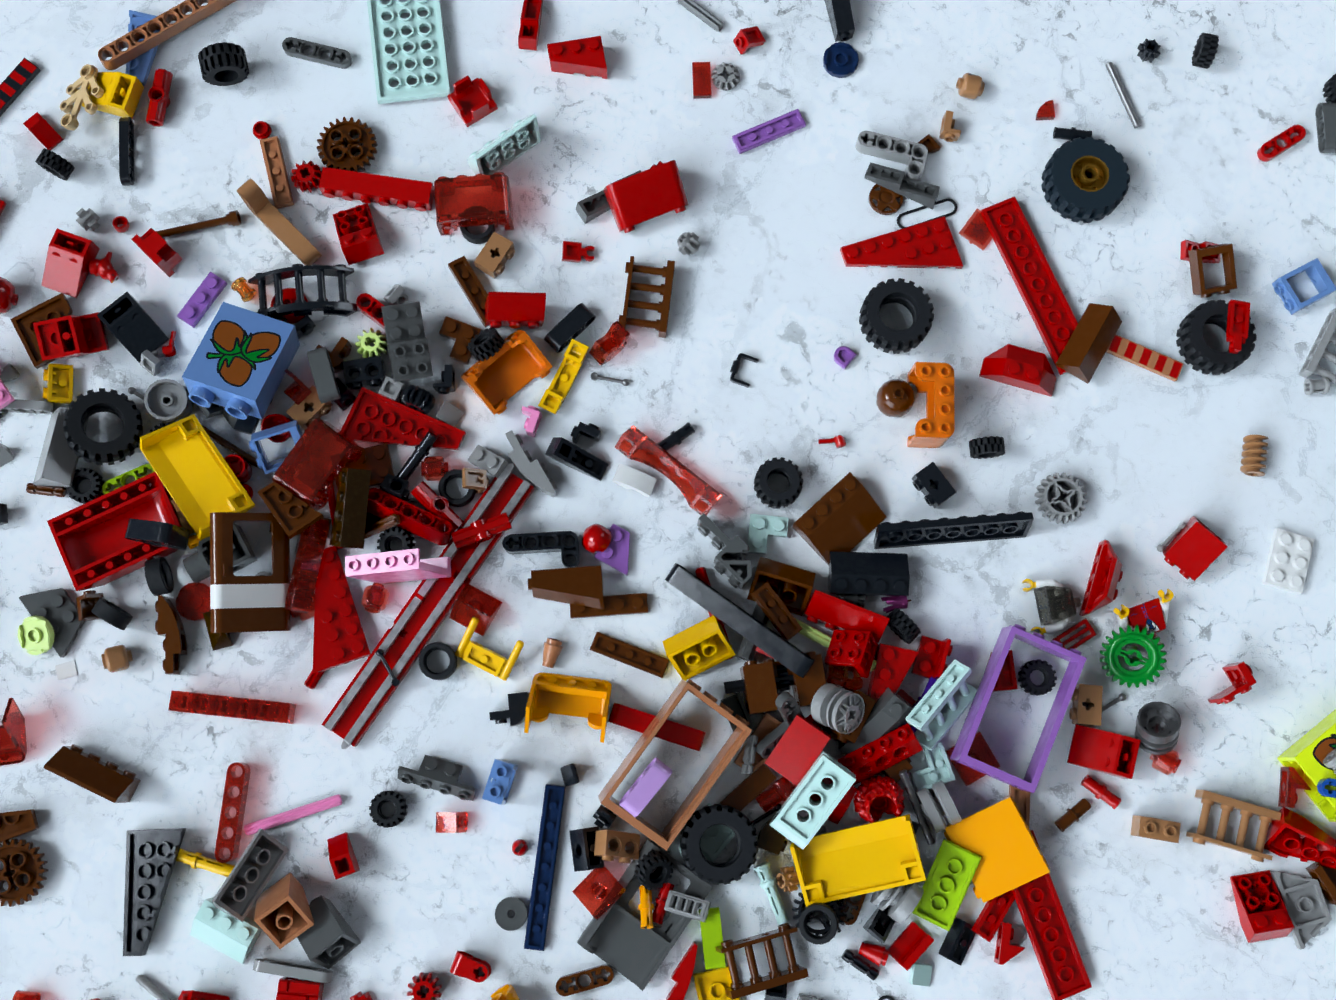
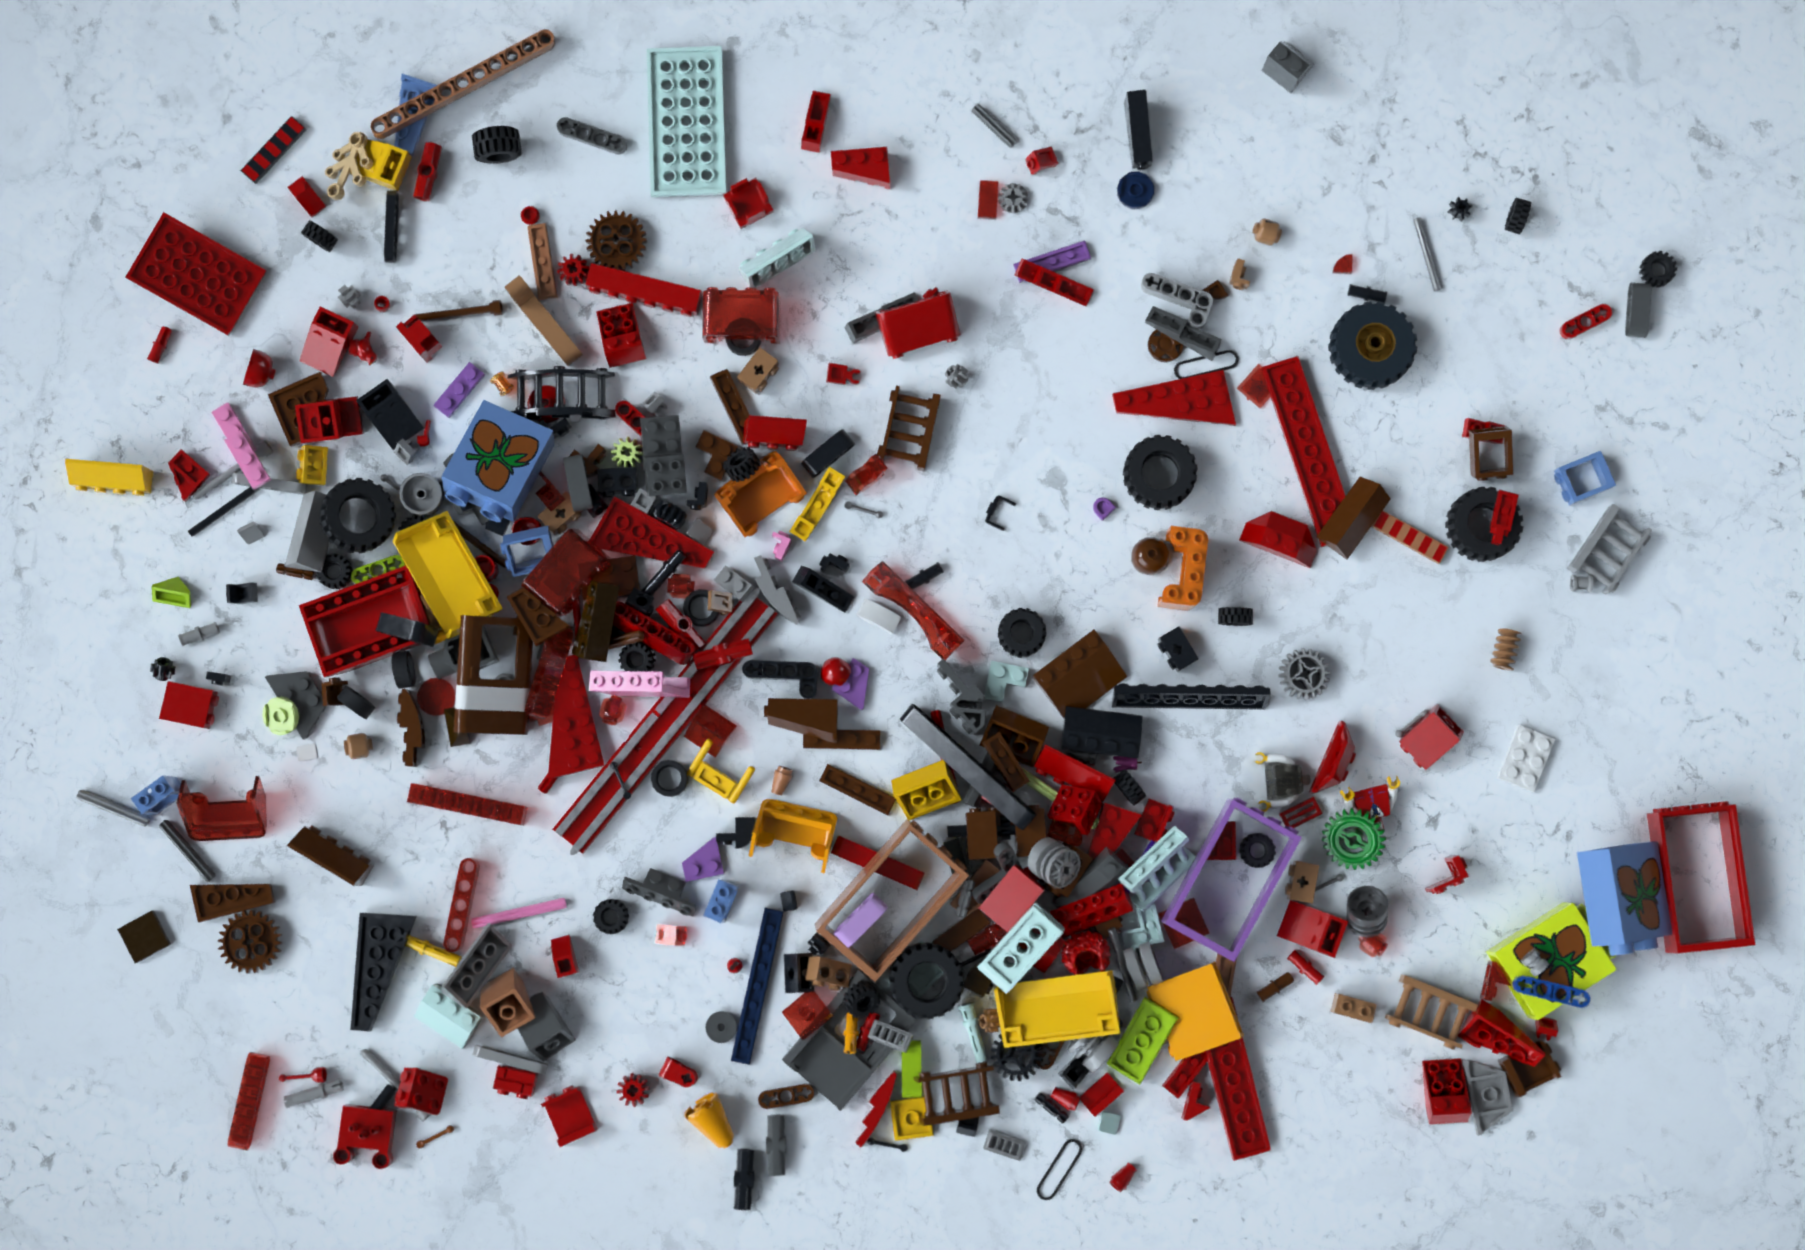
camera: 10 degrees right, 5 degrees up
black tyre [799,903,838,945] -> none
red hand [819,435,846,448] -> none
black slope [939,917,976,966] -> none
none -> medium lavender wing [682,837,724,882]
none -> red slope [1014,258,1094,307]

